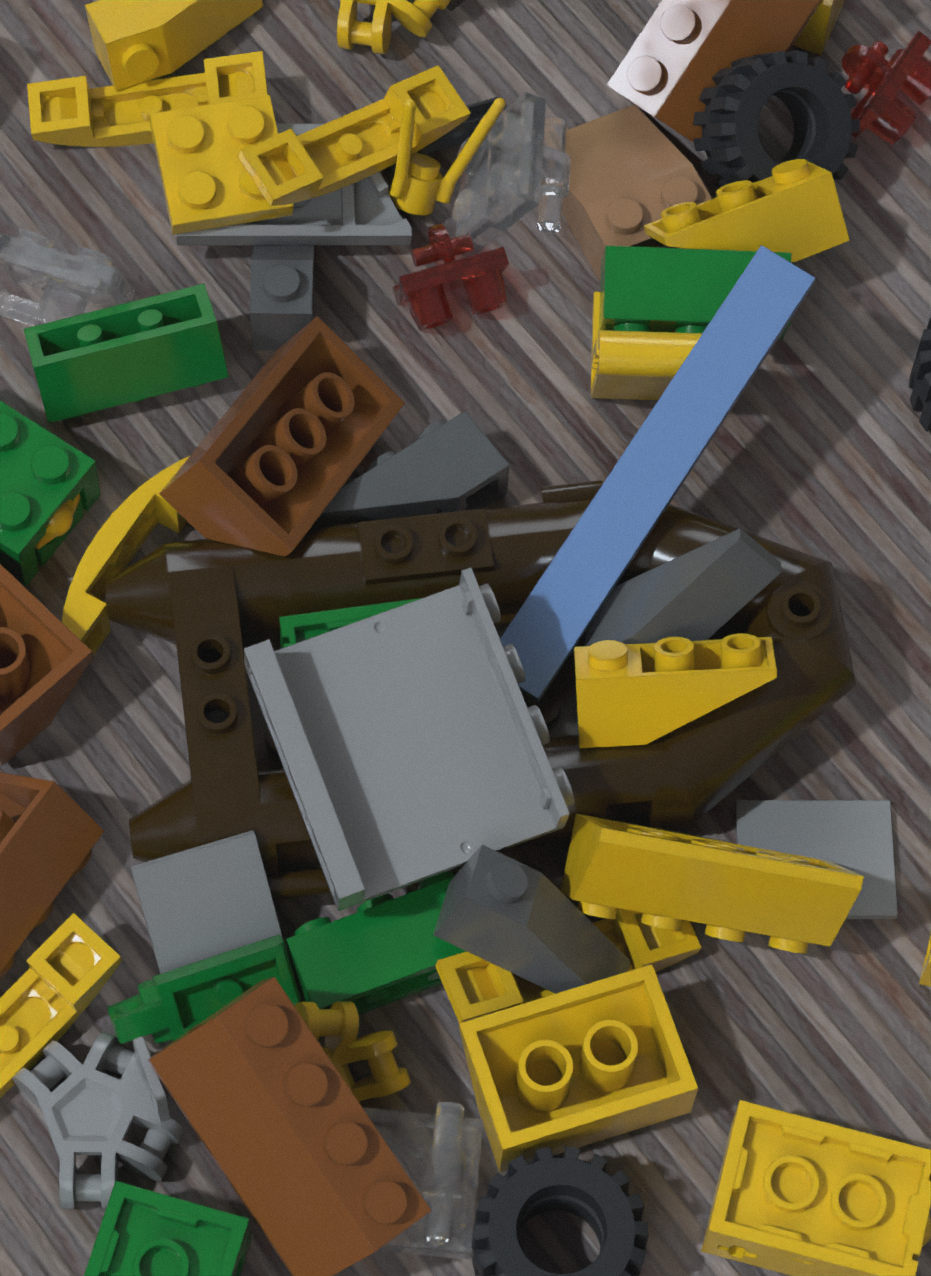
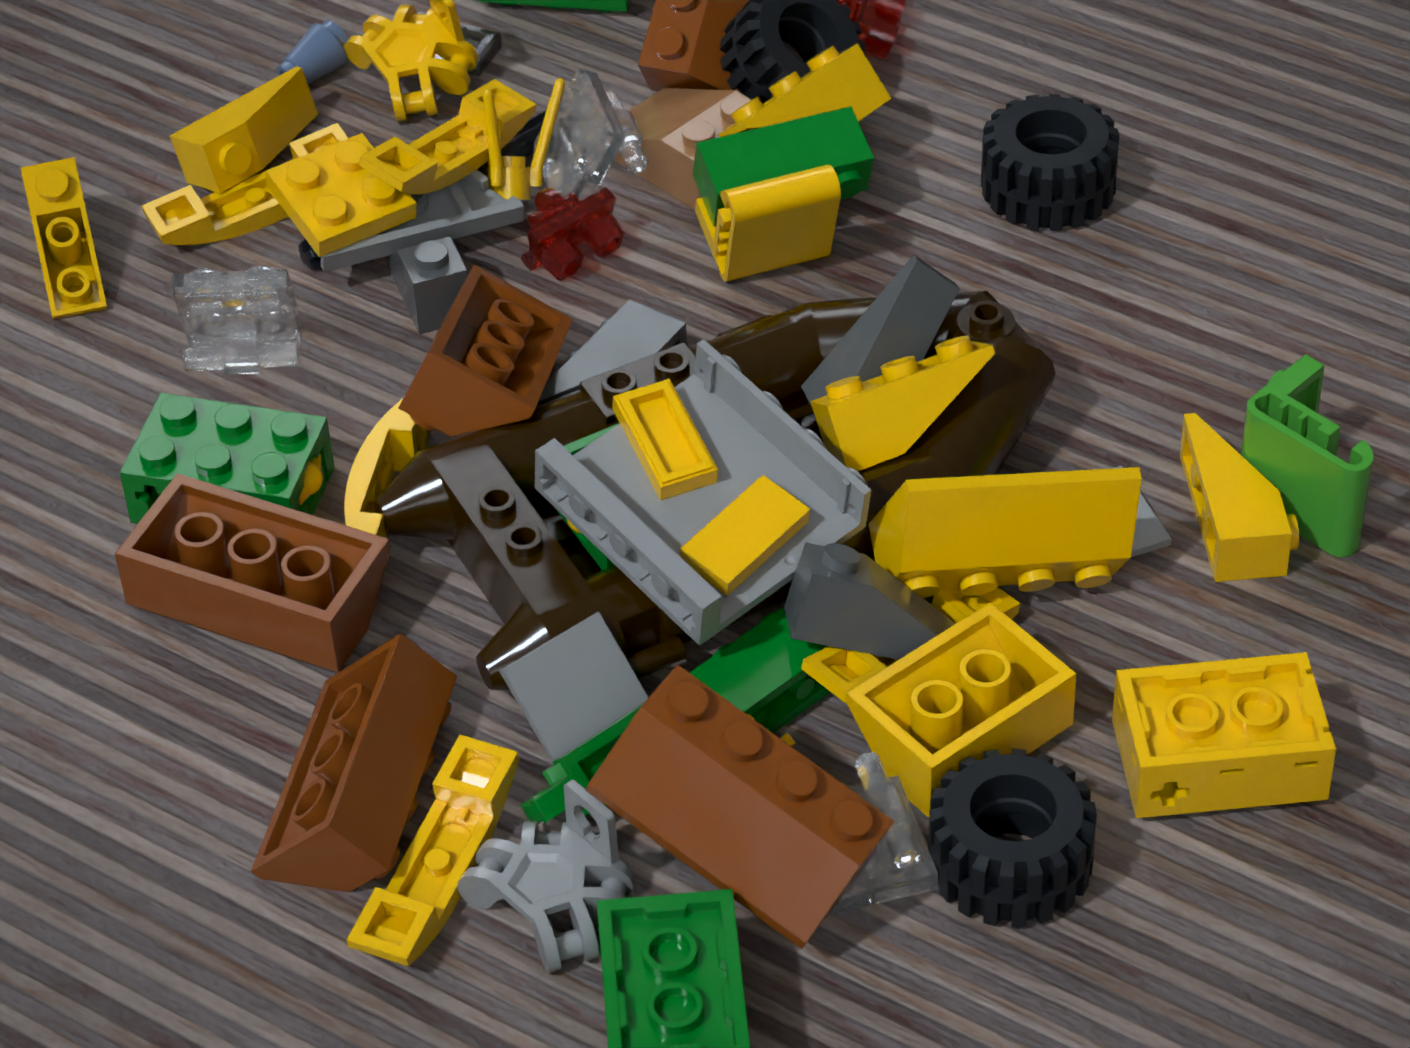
camera: 15 degrees left, 20 degrees down
green brick [24,283,229,423] -> none
medium blue tile [500,245,815,703] -> none
none -> yellow tile [612,379,718,501]
none -> yellow tile [680,475,810,596]

